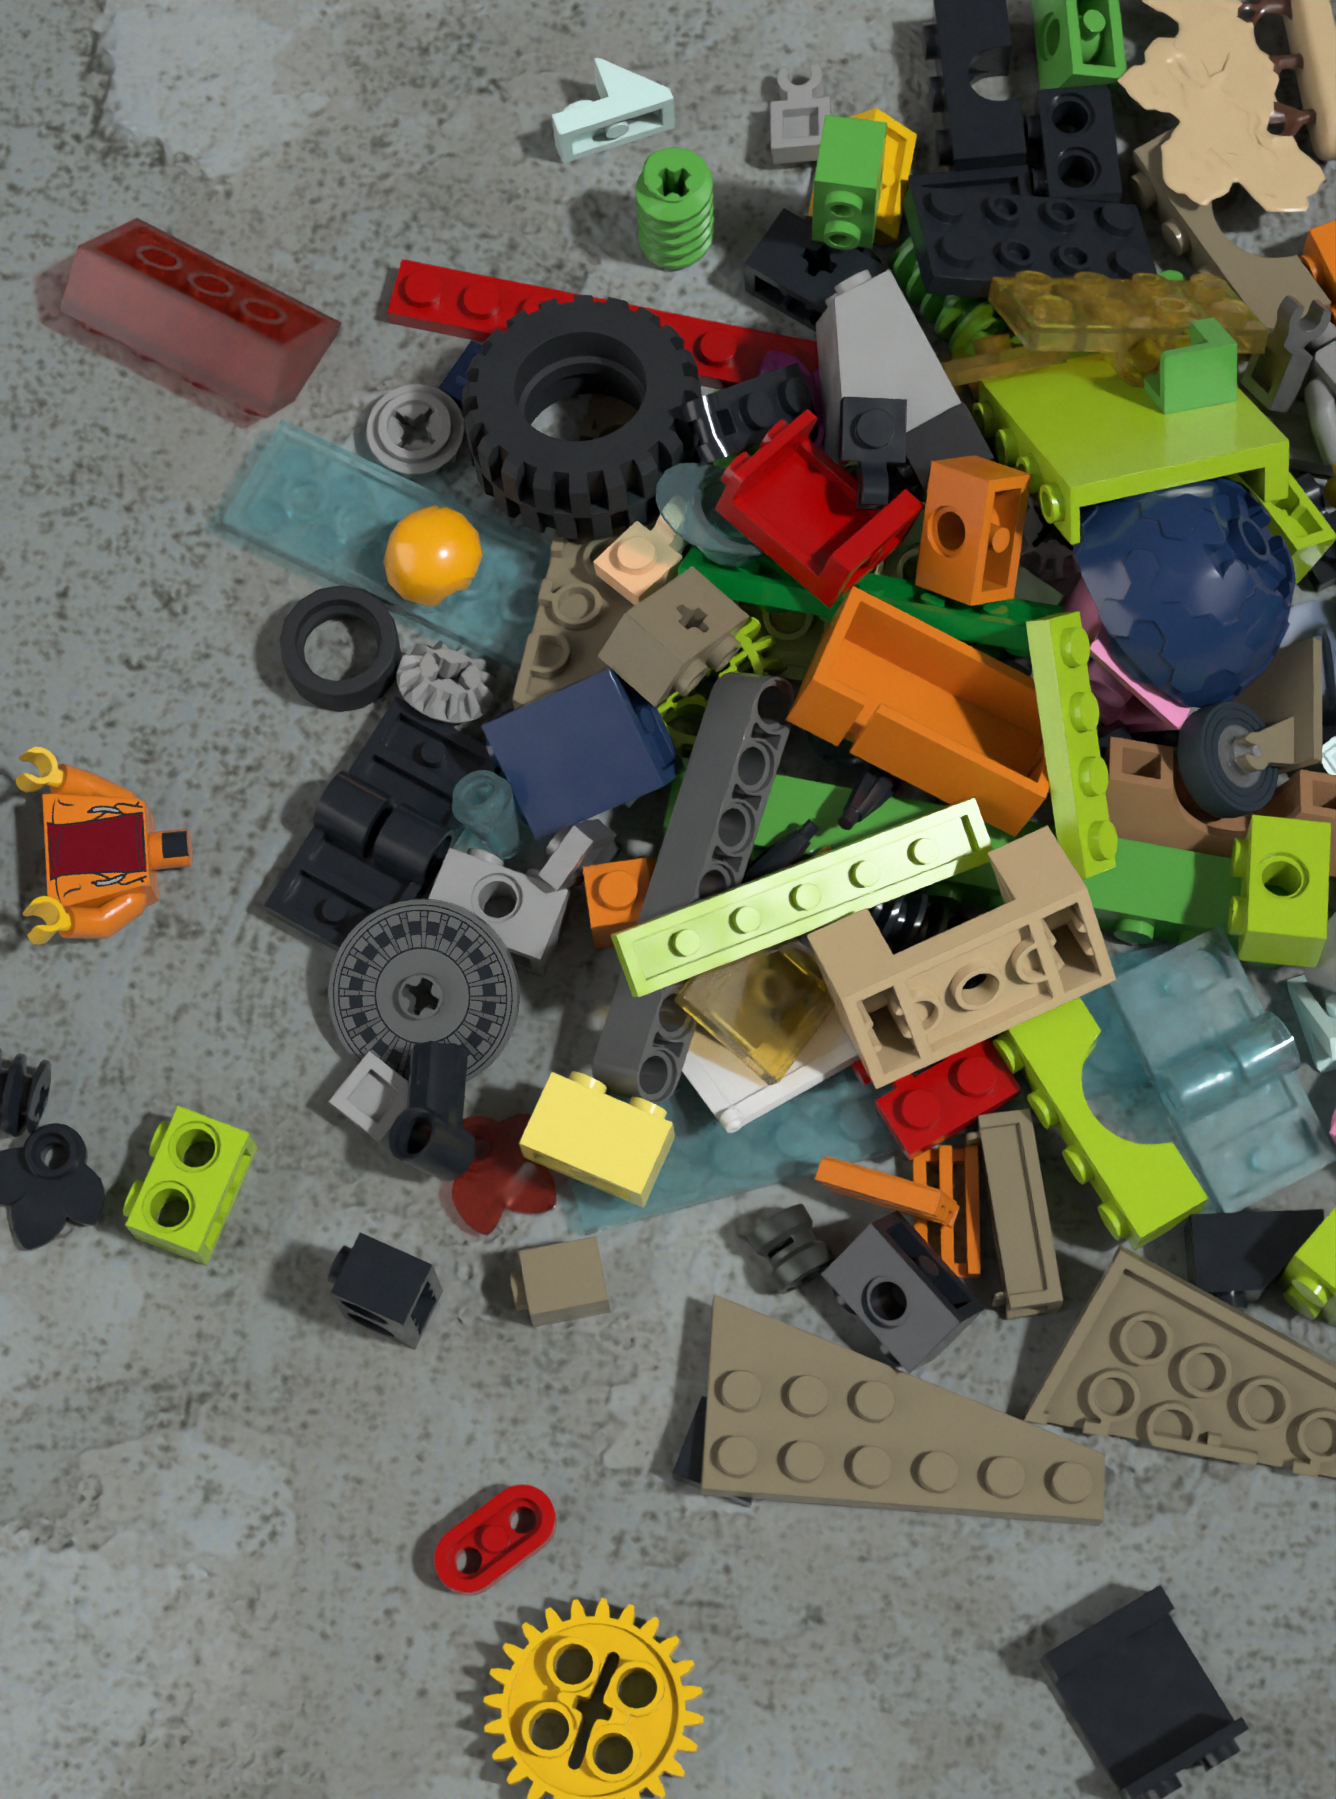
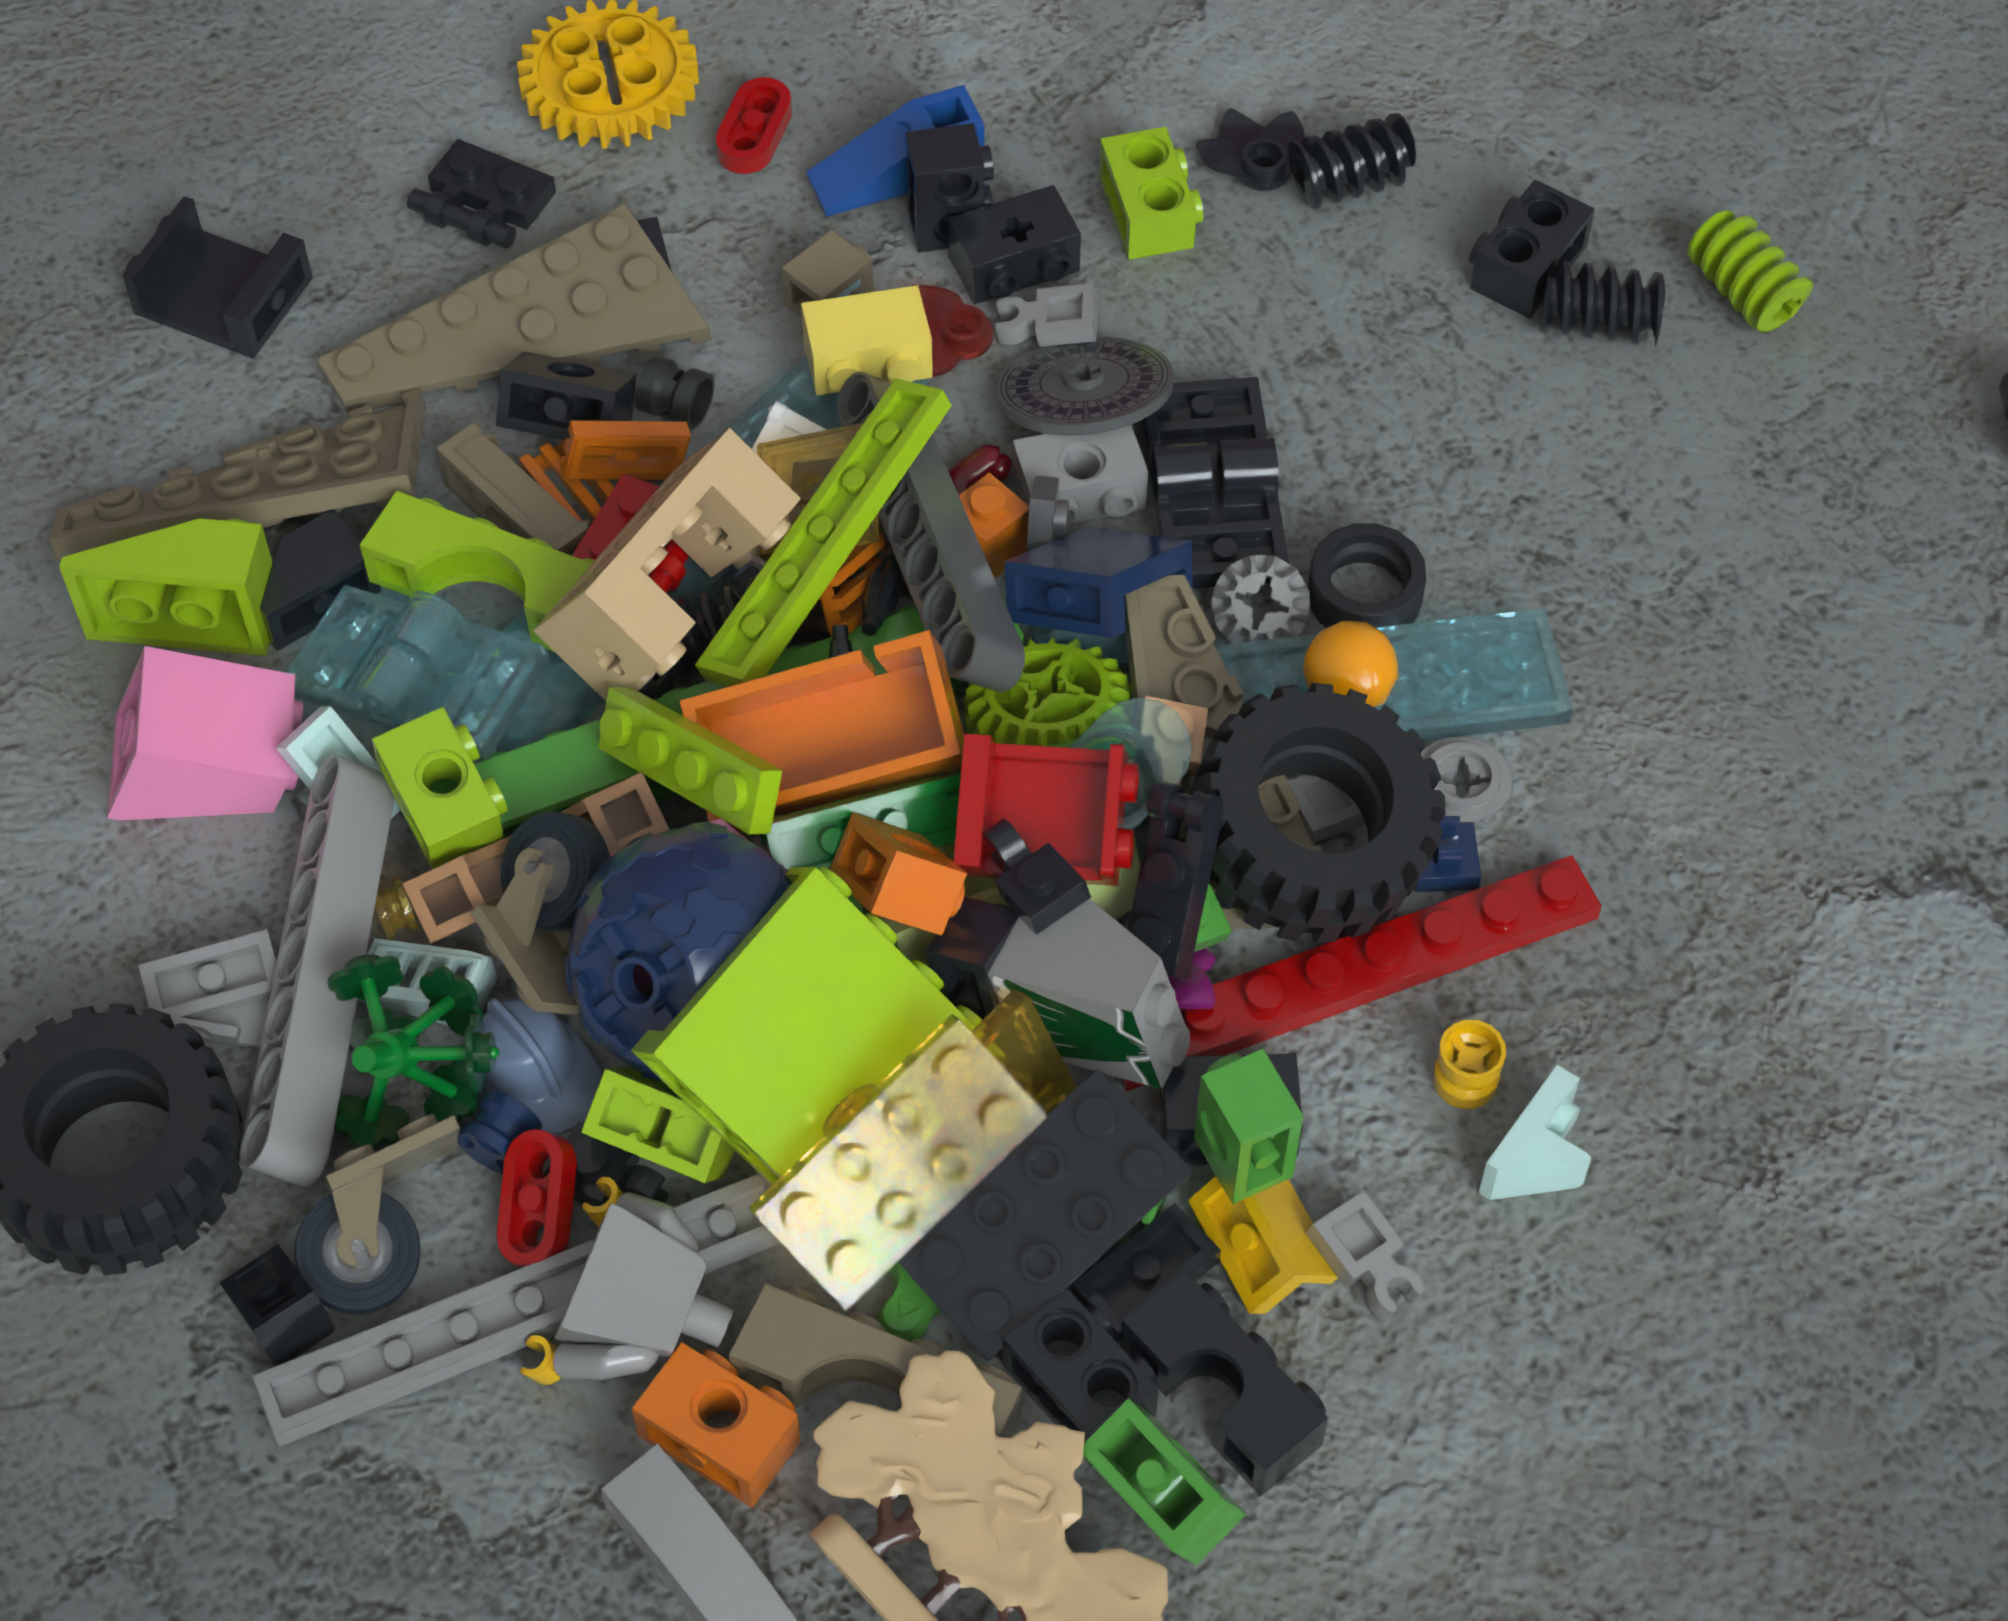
camera: 140 degrees right, 15 degrees down
torso [16,747,193,945] -> none
clear red slope [59,218,342,418] -> none
black piece [389,1041,476,1181] -> none
clear light blue cone [452,770,524,860] -> none
dark tan brick [598,566,749,707] -> none
bright green piece [635,147,714,269] -> none
bright green panel [1144,317,1237,415] -> none
flat silver plate [1240,295,1331,413] -> none
none -> black plate [407,138,556,249]
none -> blue slope [806,85,985,217]
none -> black brick [948,185,1081,305]
none -> dark red arm [948,444,1012,495]
none -> yellow wheel [1433,1020,1506,1109]

